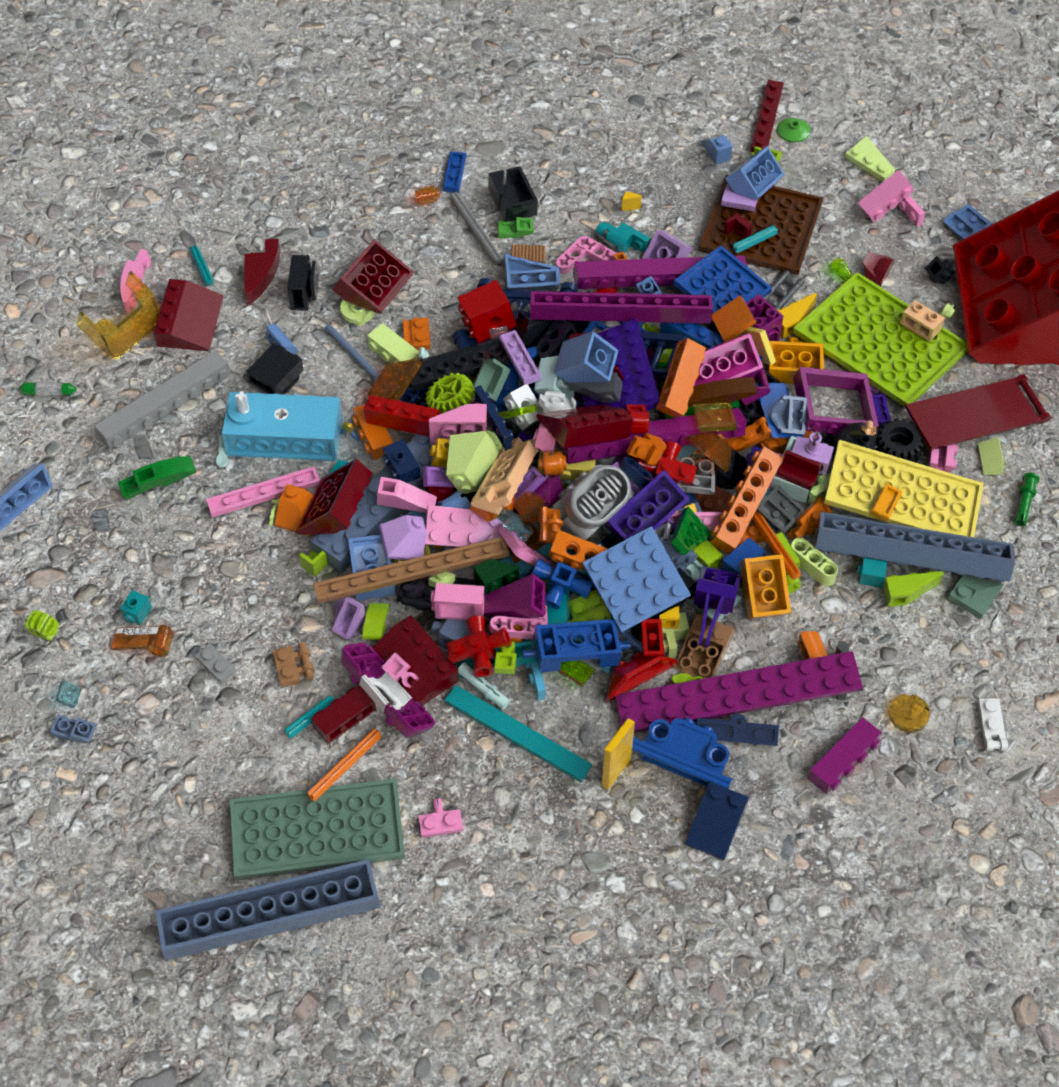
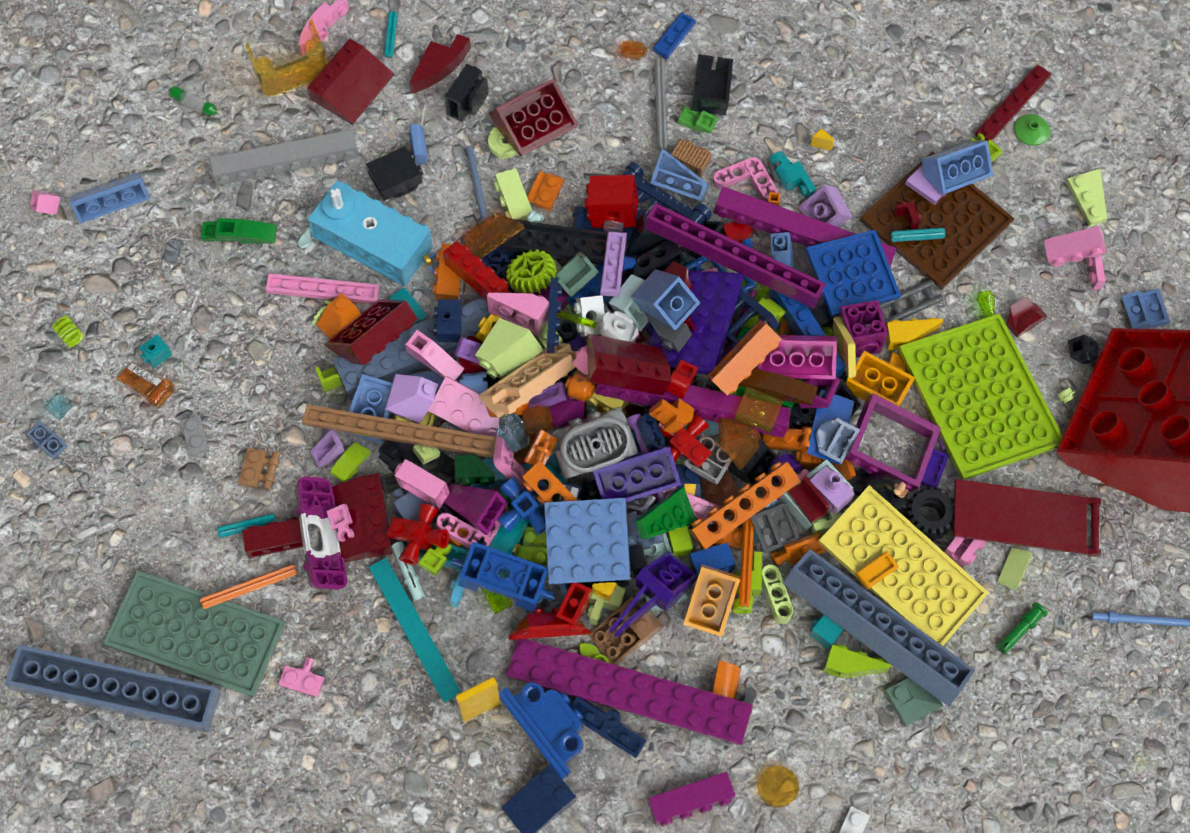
camera: 25 degrees right, 10 degrees up
medium blue slope [701,135,732,165] -> none
orange tile [712,295,756,341] -> none
light nougat brick [900,300,945,342] -> none

